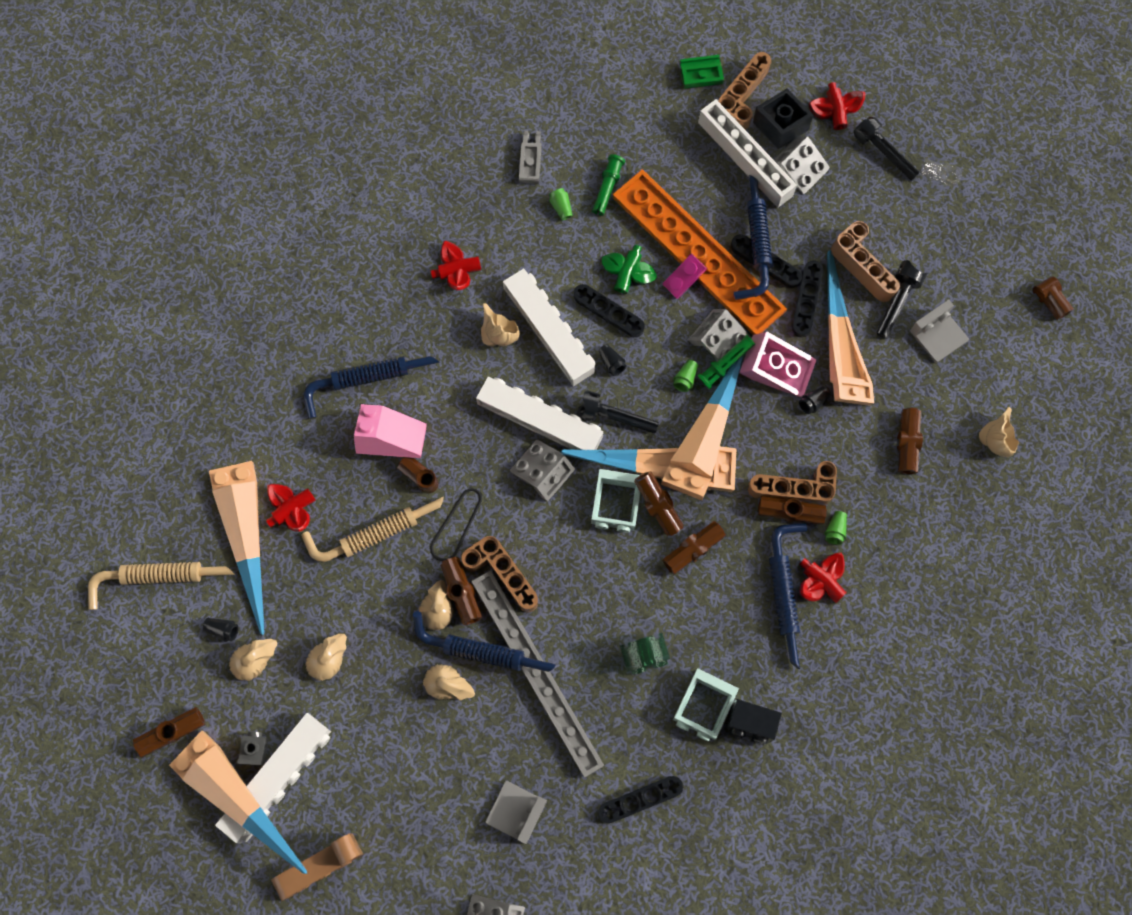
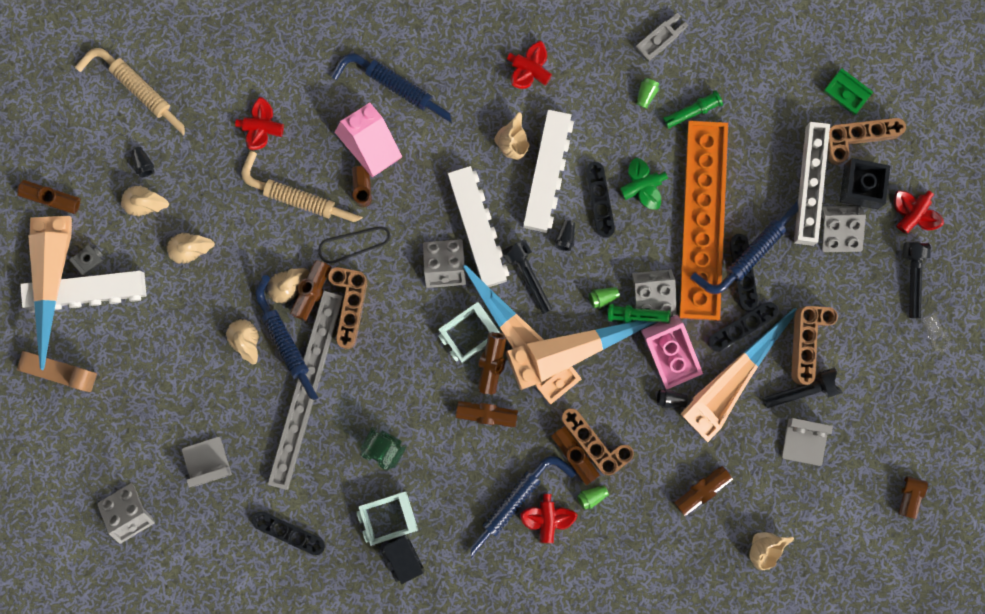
camera: 50 degrees right, 10 degrees up
light nougat plate [209,461,264,635] -> none
dark pink plate [663,254,707,299] -> none

